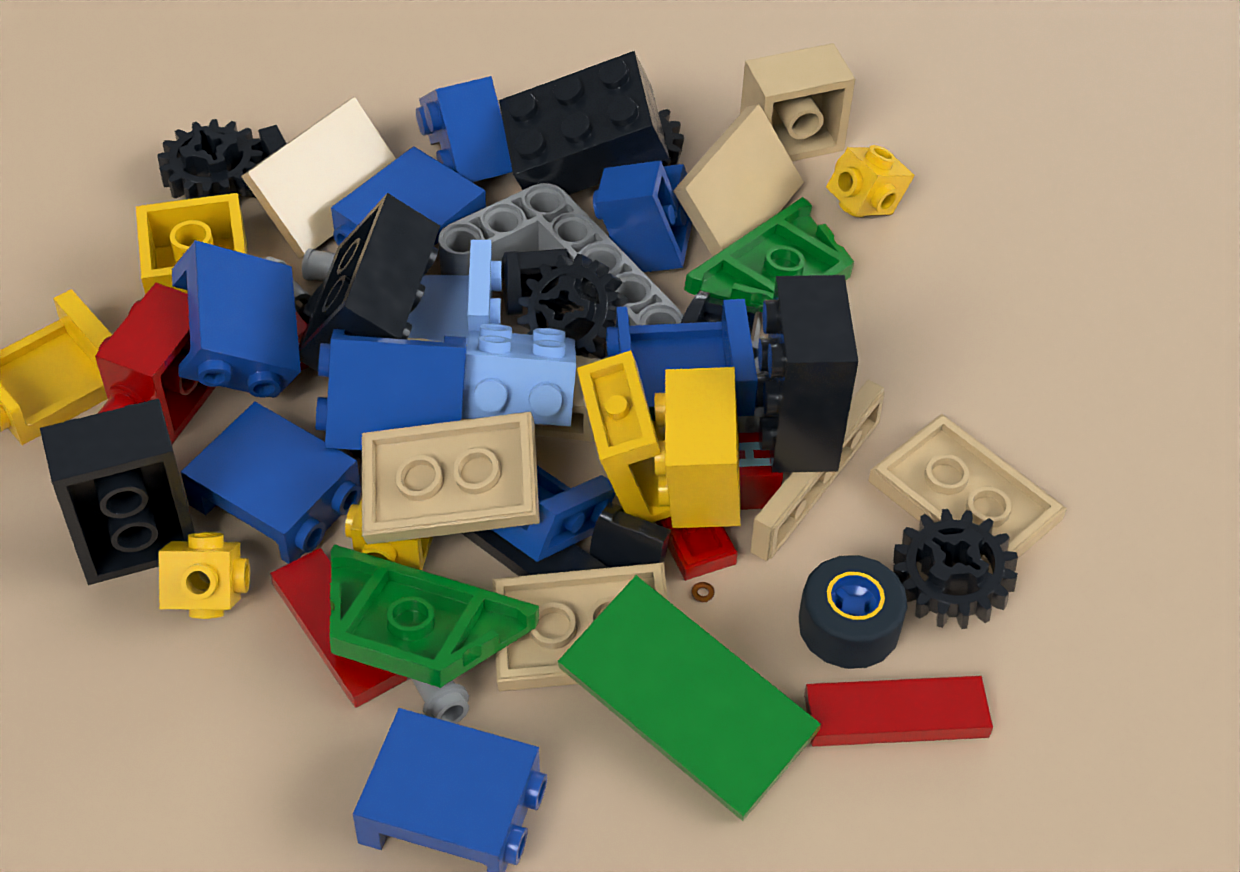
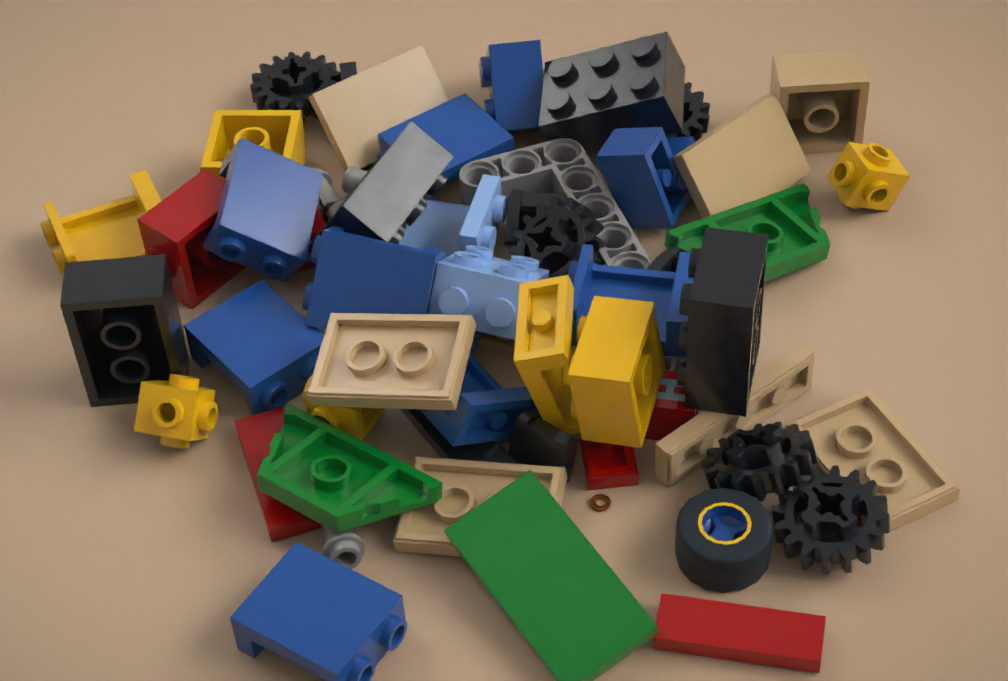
camera: 20 degrees right, 5 degrees down
none -> black gear [702,422,818,501]

